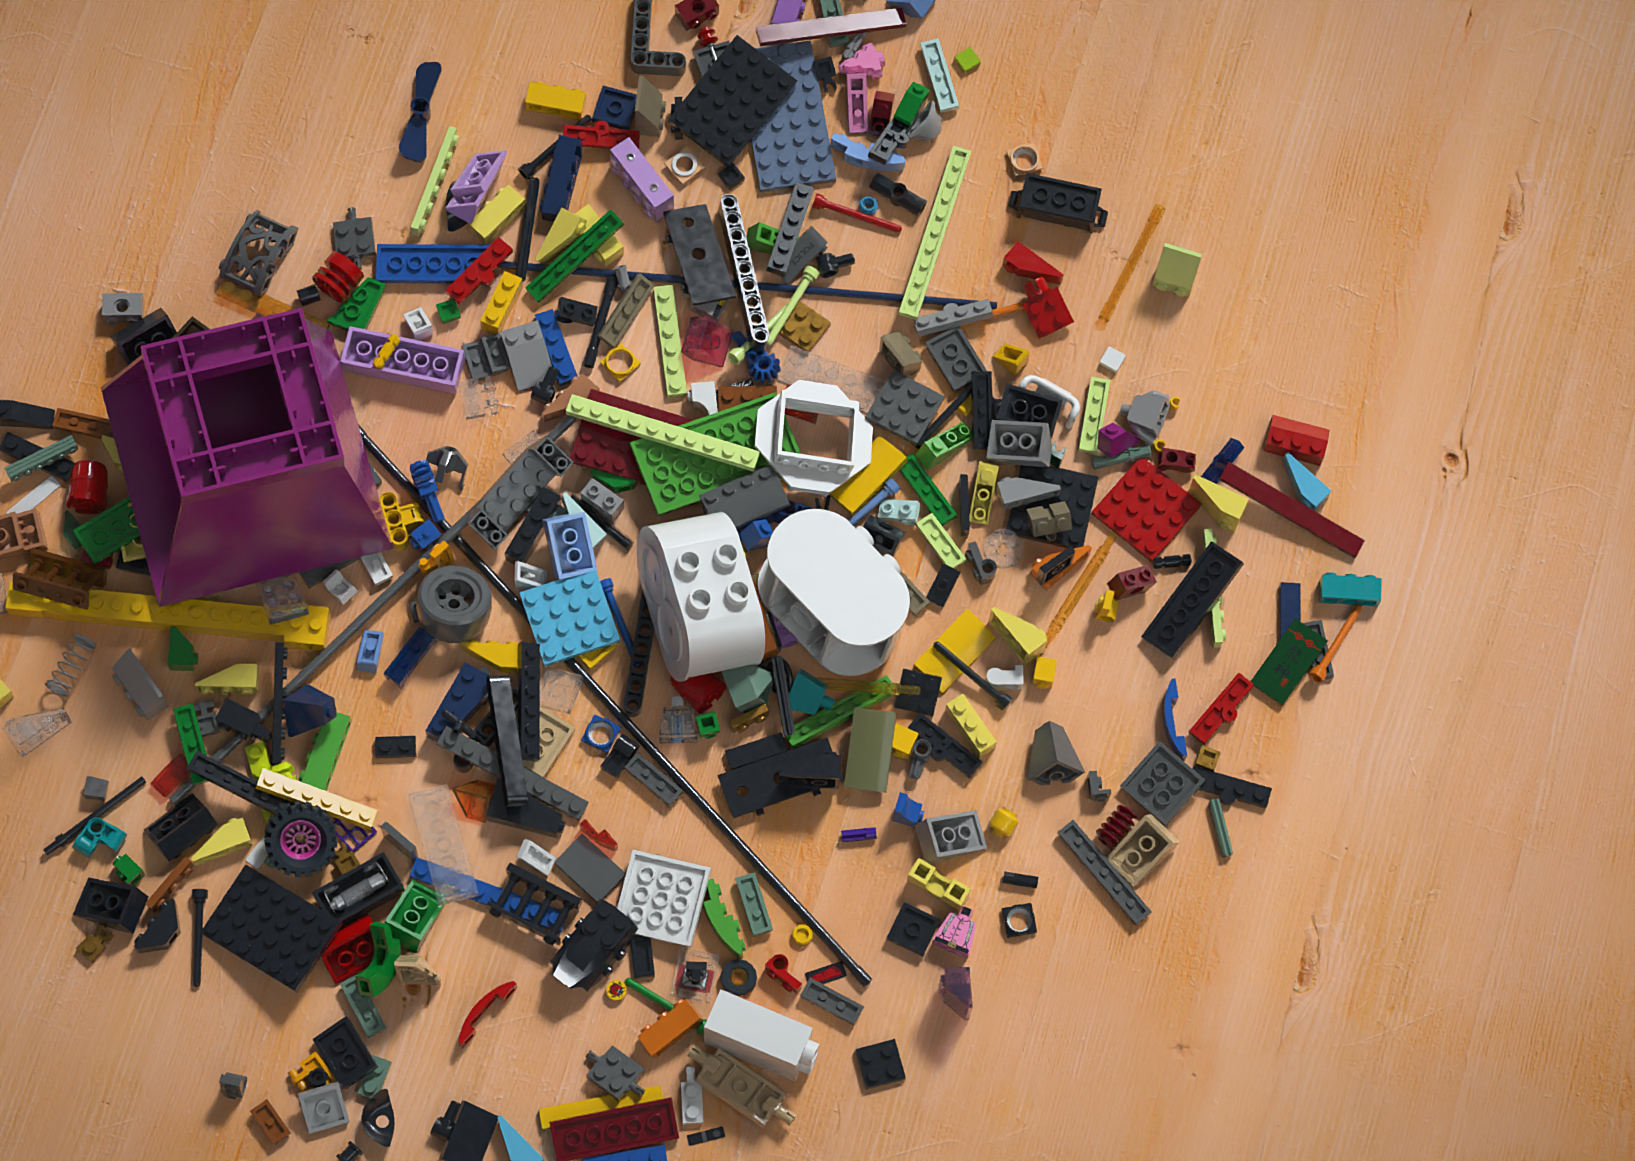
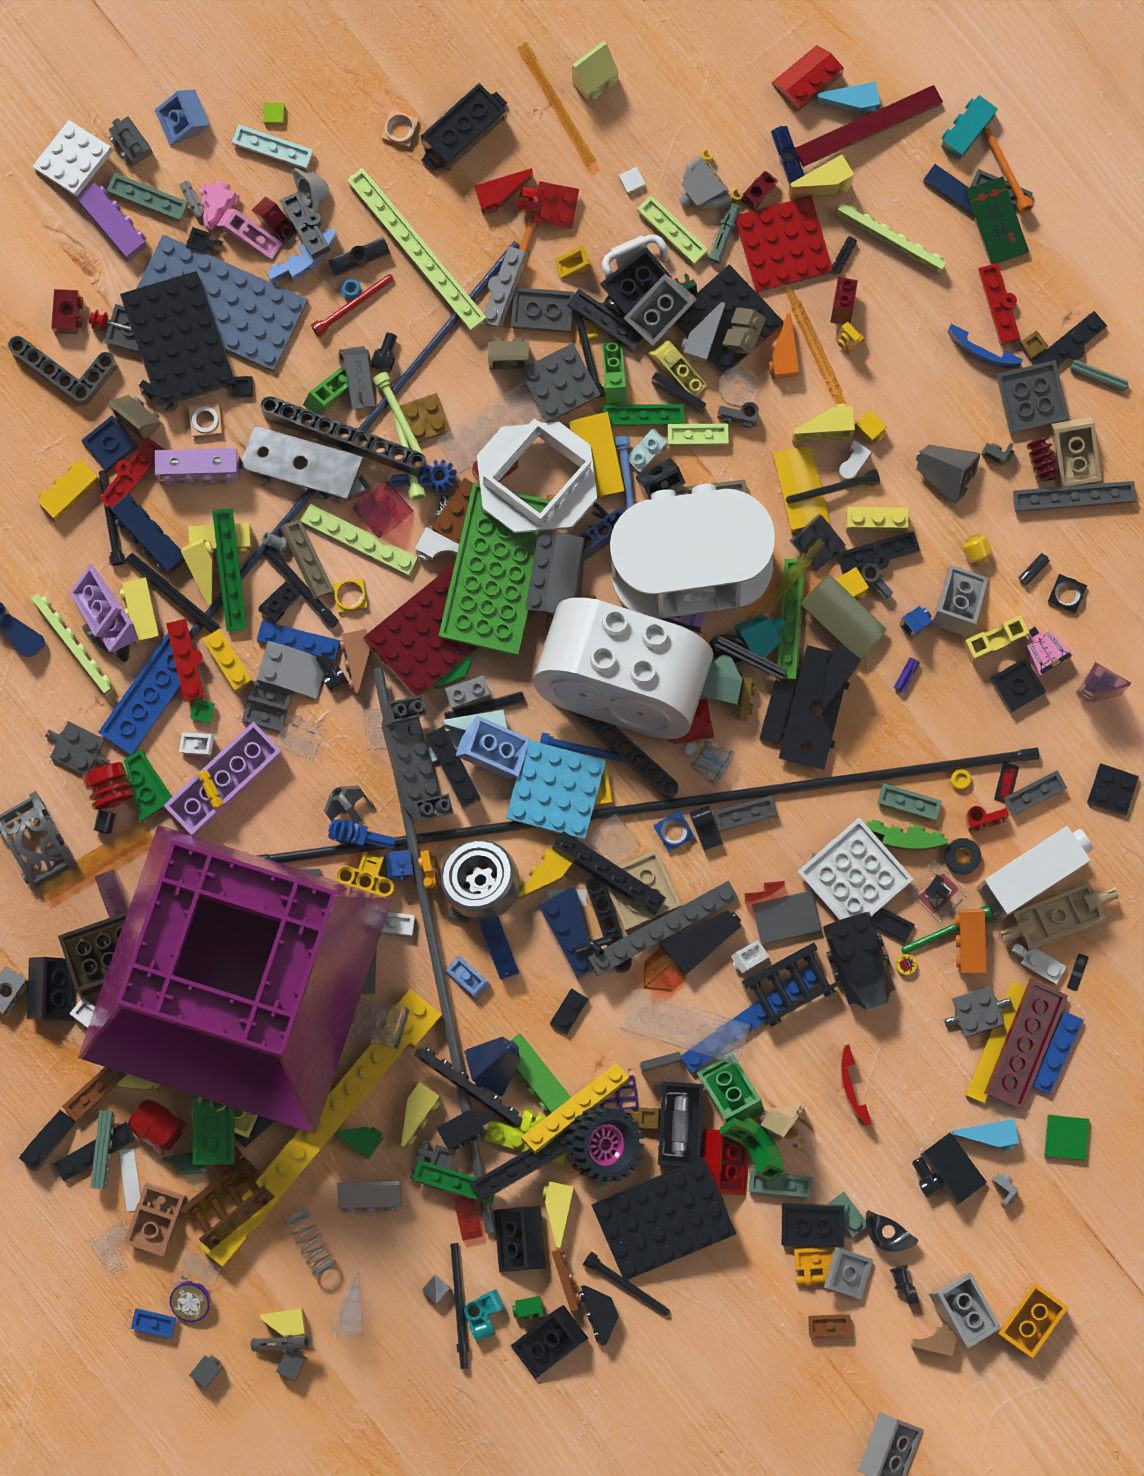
camera: 50 degrees left, 10 degrees up
pearl gold plate [76,925,114,963] -> none
dark grey plate [219,1072,247,1099] -> none
white sticker [246,835,268,869] -> none
black plate [308,1068,328,1088] -> none
white bracket [323,570,358,605] -> none
black beam [486,674,528,808] -> none
white slope [514,561,547,590] -> none
yellowish green plate [566,394,760,472] -> none
green brick [696,712,720,739] -> none
blue slope [739,519,773,551] -> none
tile [755,8,907,46] -> none
plate [766,182,814,277] -> none
green slope [893,82,930,126] -> none
black plate [926,563,961,607] -> none
black tile [1036,546,1075,585] -> none
magenta slope [1097,422,1139,458] -> none
black plate [1141,541,1244,660] -> none

